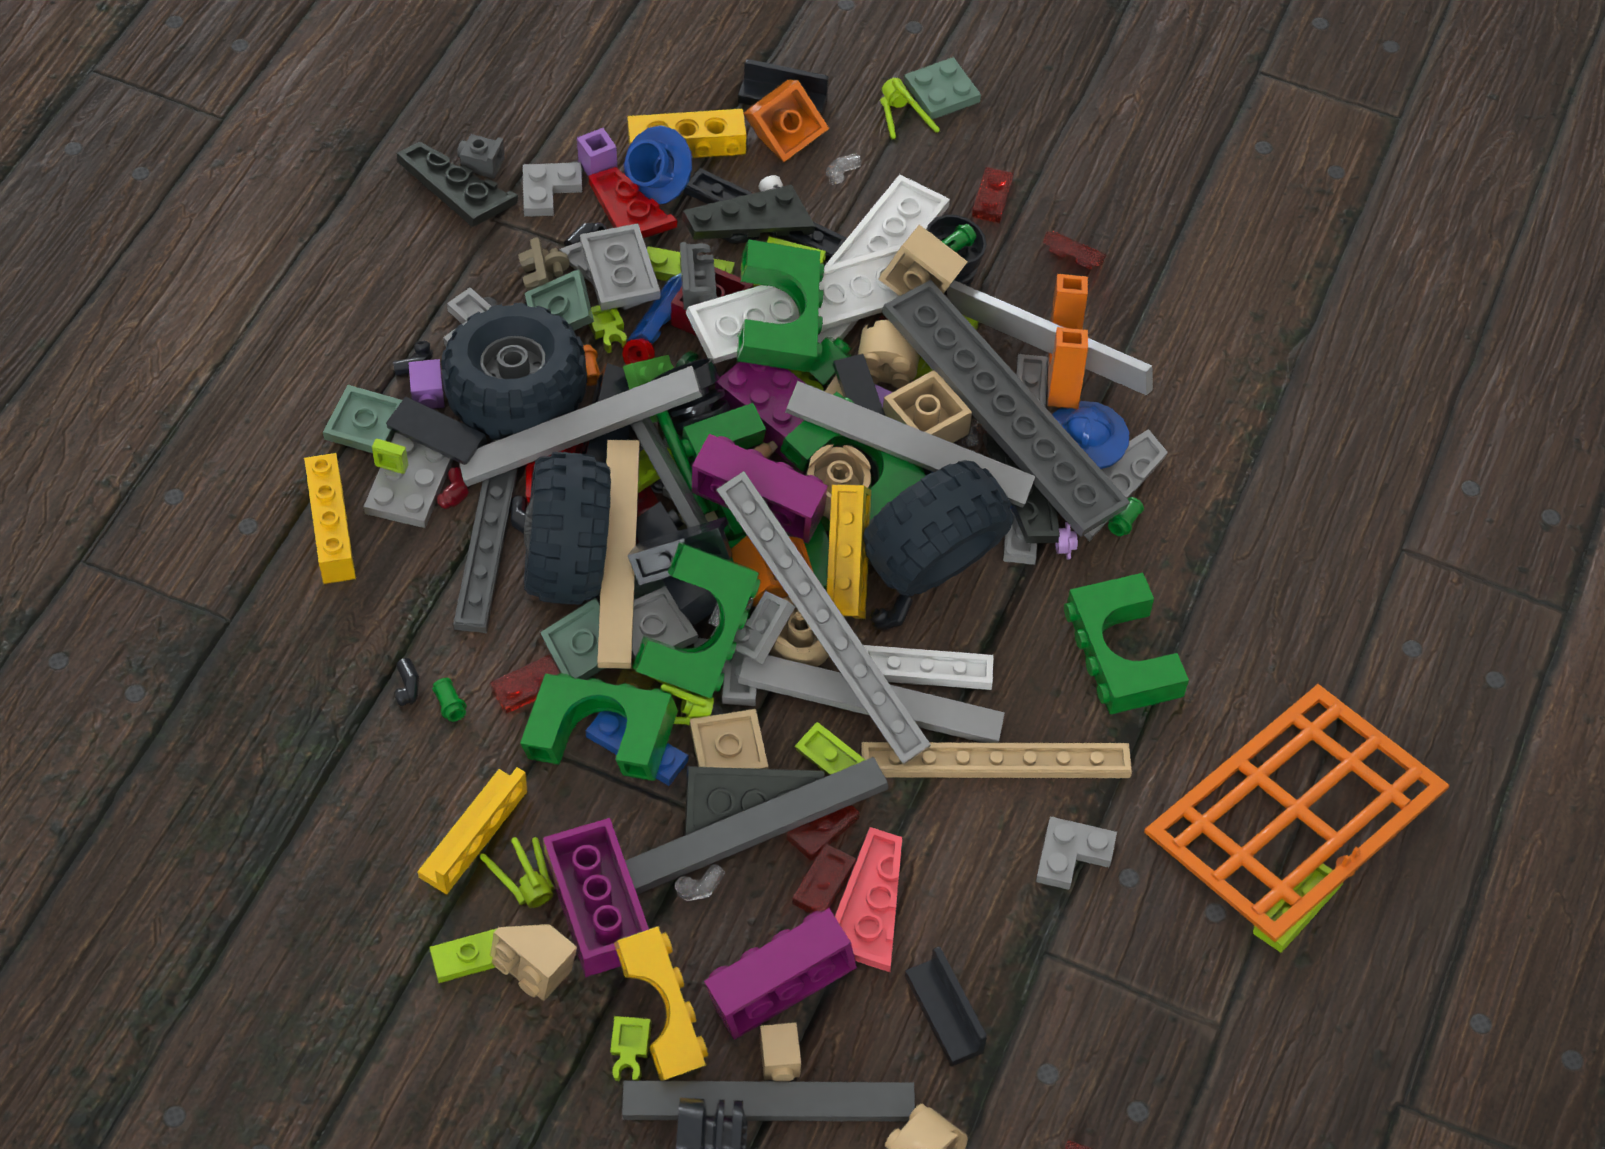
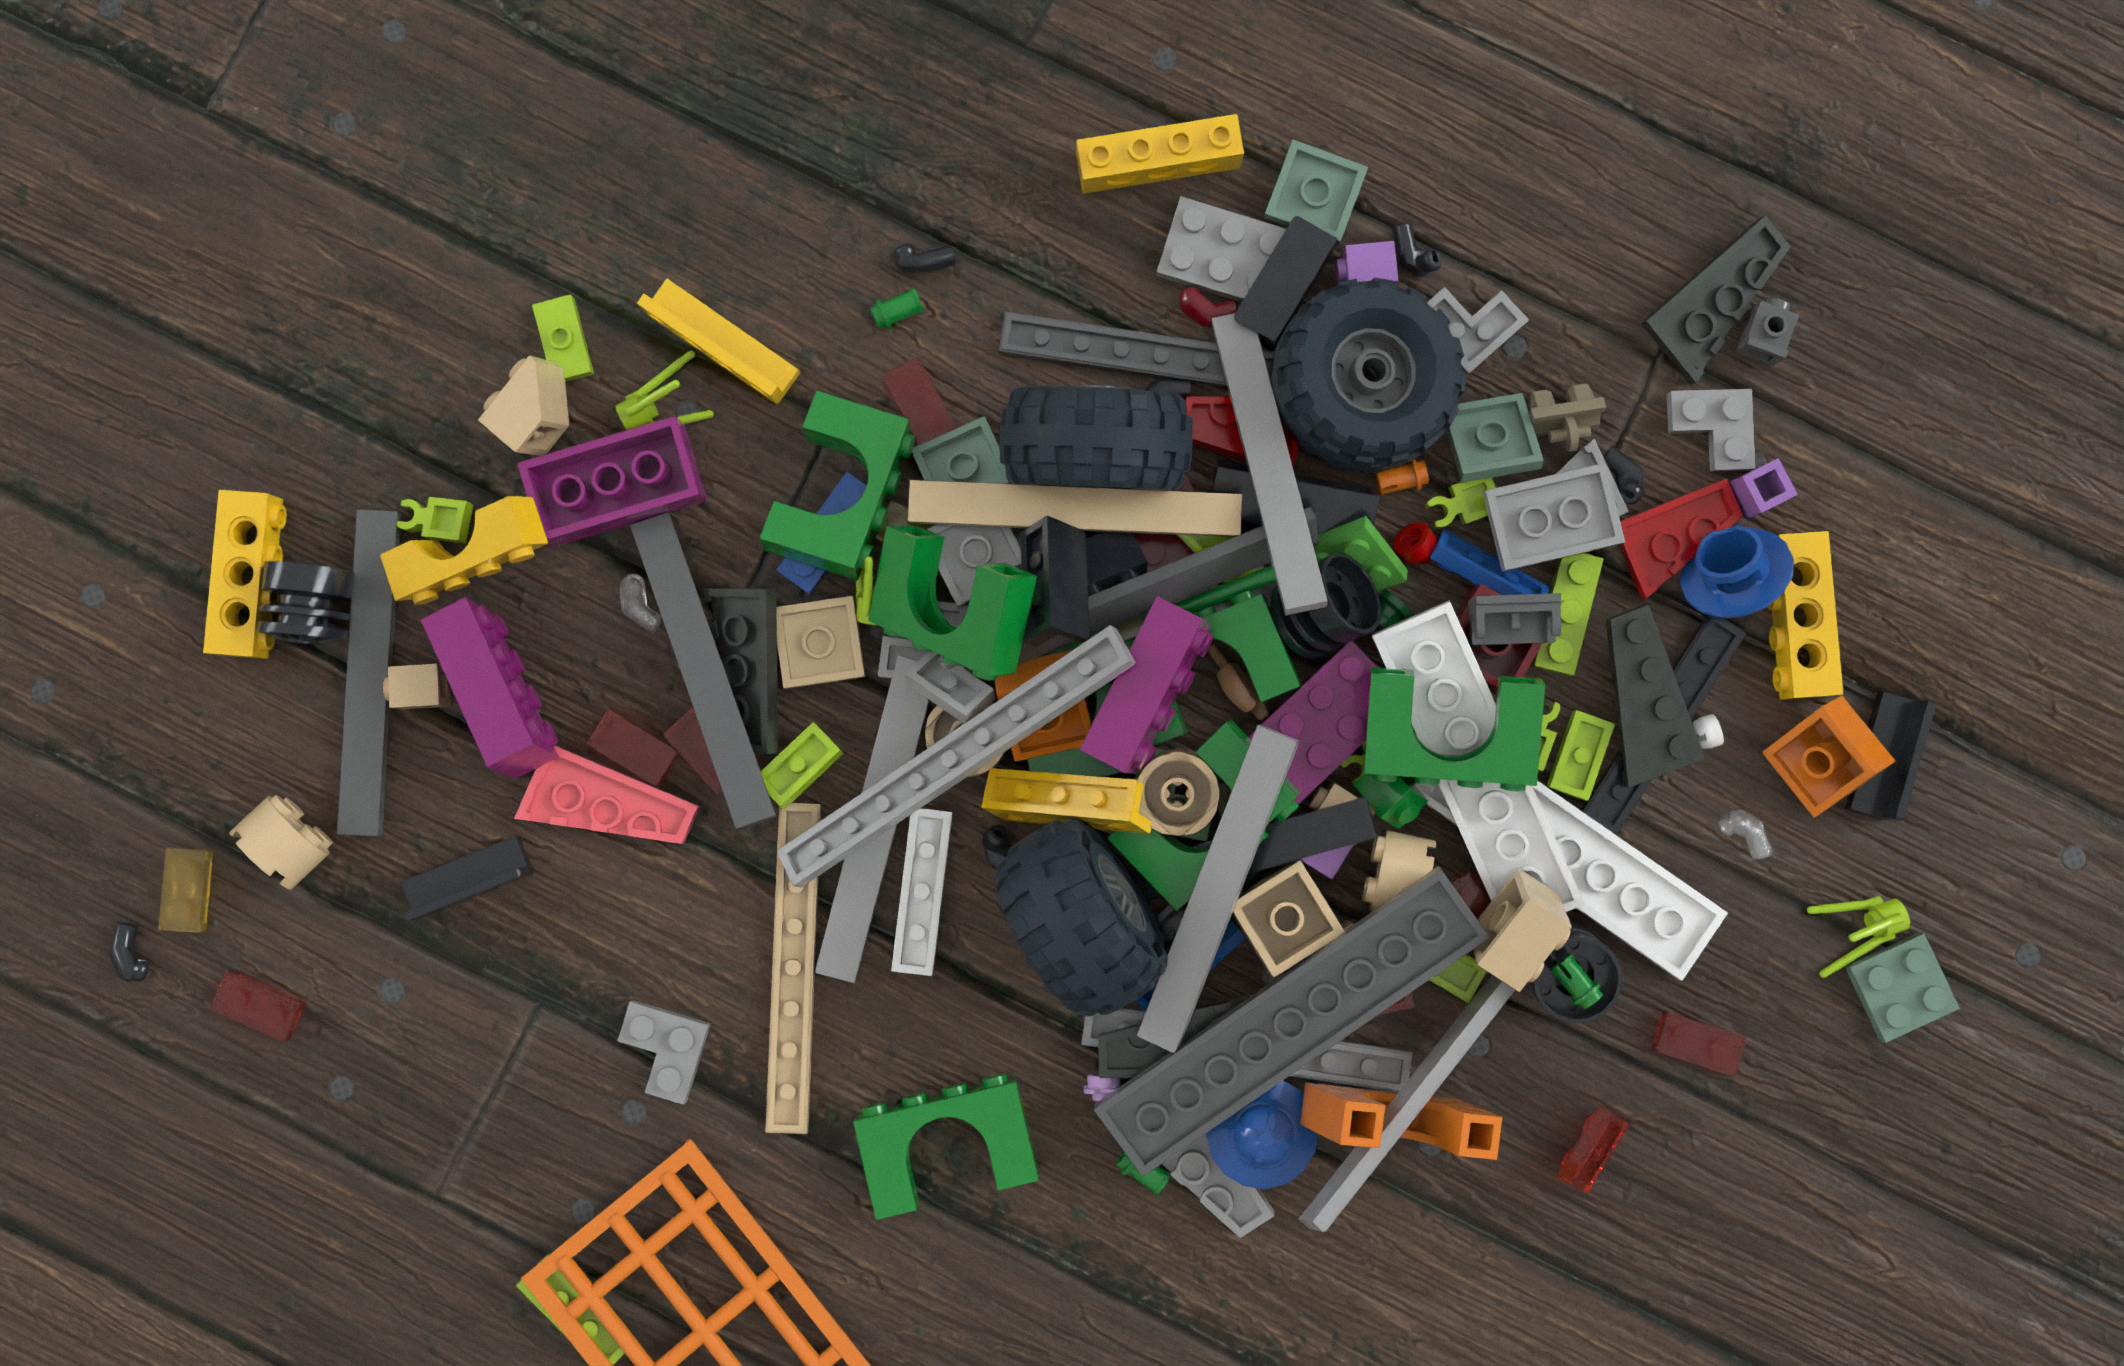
camera: 95 degrees right, 30 degrees up
lime tile [372,438,409,474] -> none

